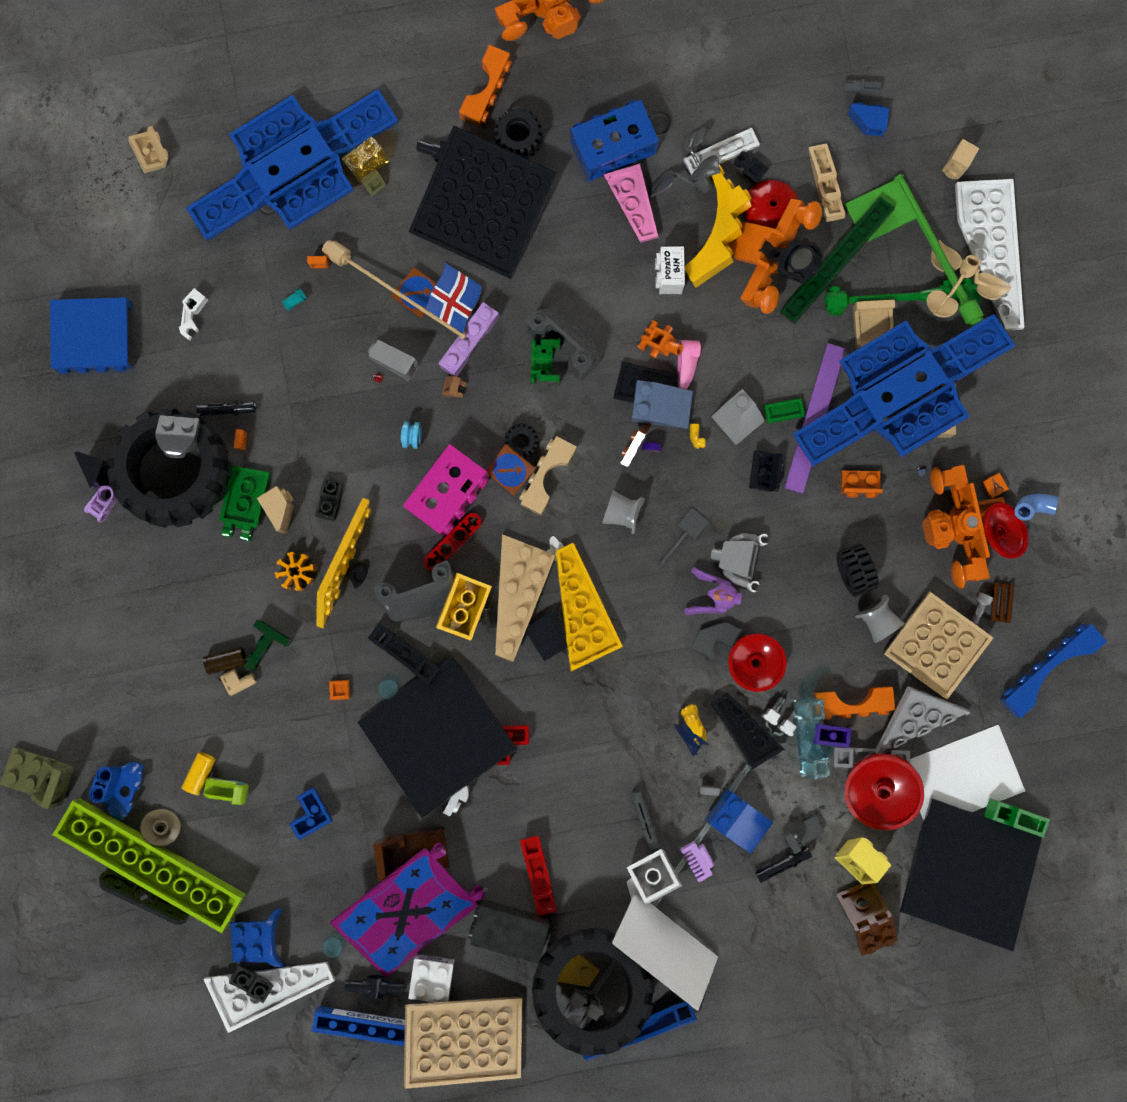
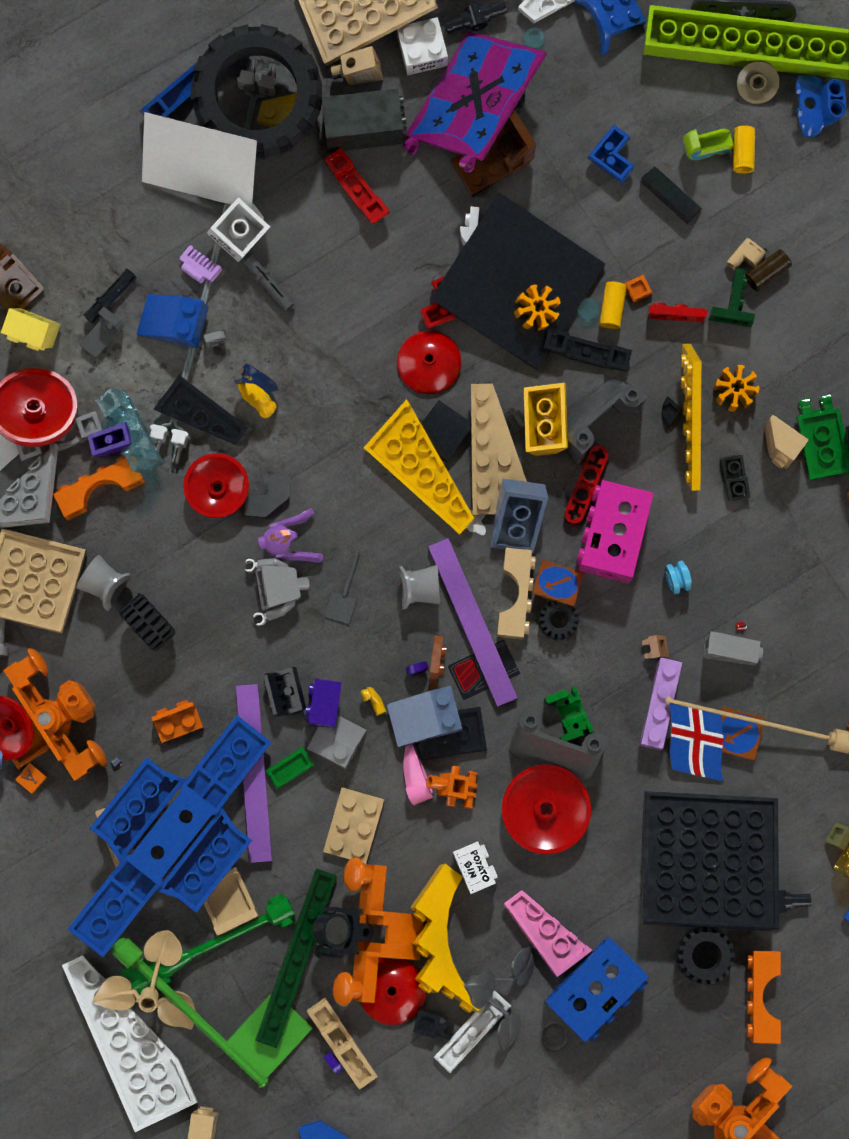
camera: 160 degrees right, 5 degrees down
none -> dark purple slope [305,678,342,728]
none -> tan plate [323,788,384,864]
none -> dark purple tile [323,1052,344,1075]
none -> tan torso [331,46,383,85]
none -> red dish [397,331,461,394]
none -> medium lavender tile [428,538,517,707]
none -> black sticker [448,640,520,700]
none -> sand blue slope [491,478,548,553]
none -> red dish [502,764,591,854]
none -> light orange gear [514,285,560,331]
none -> yellow pin [599,282,627,329]
none -> black slope [640,166,702,224]
none -> red hinge [647,302,708,323]

